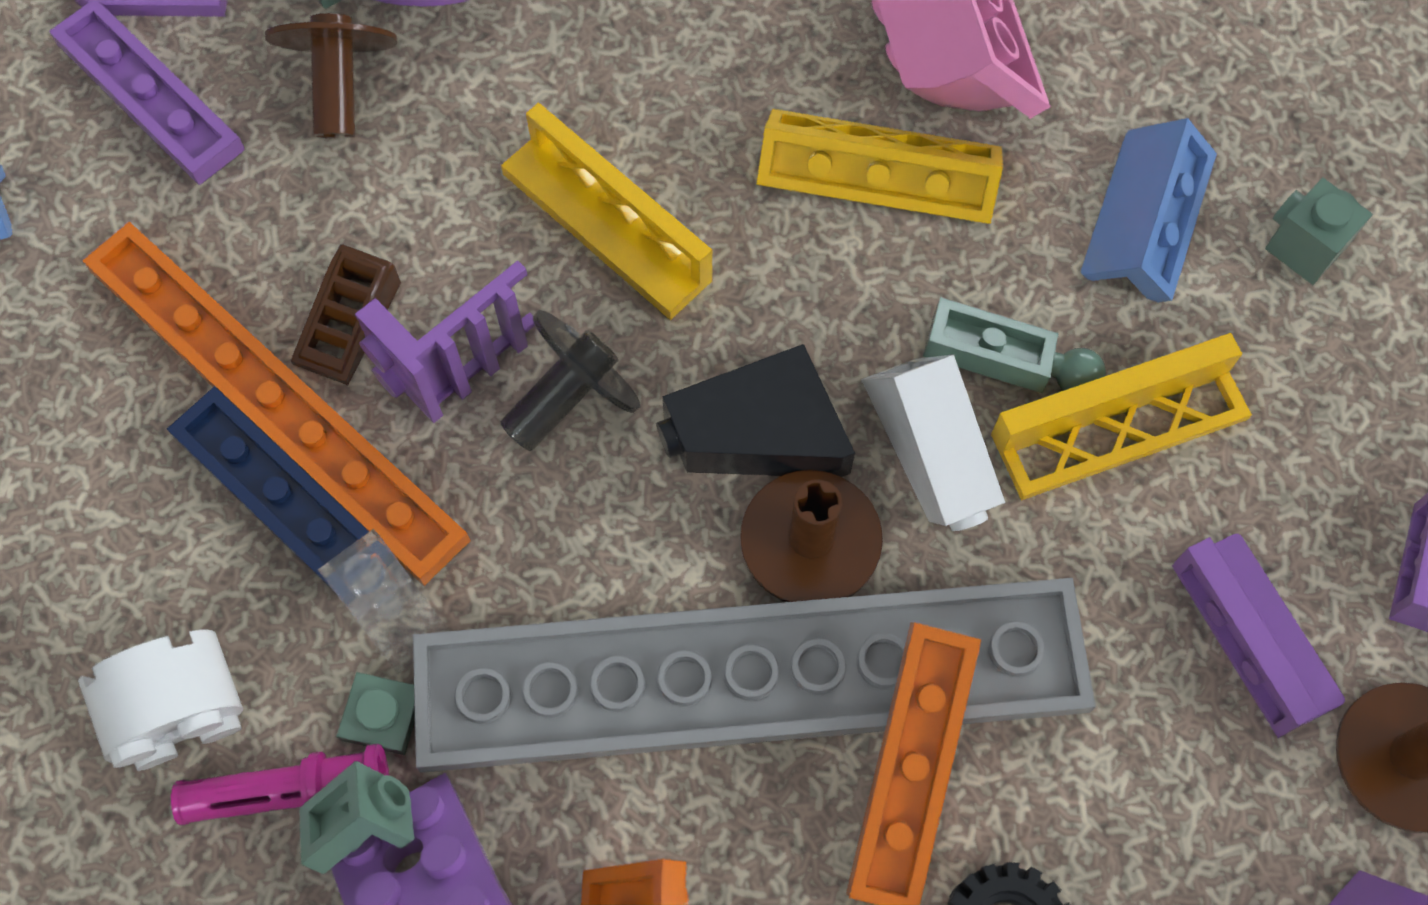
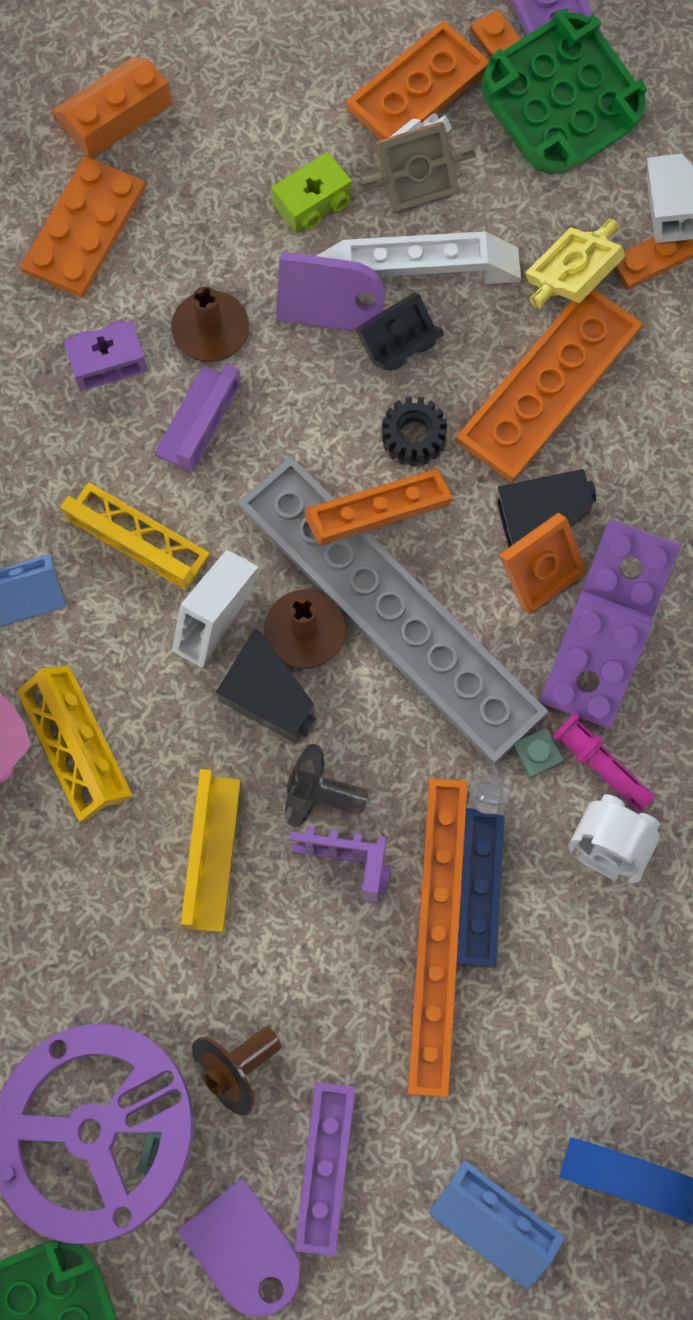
camera: 125 degrees left, 5 degrees up
reddish brown slope [291,244,401,385] -> none
sand green bracket [299,761,414,874] -> none
sand green plate [923,297,1106,394] -> none

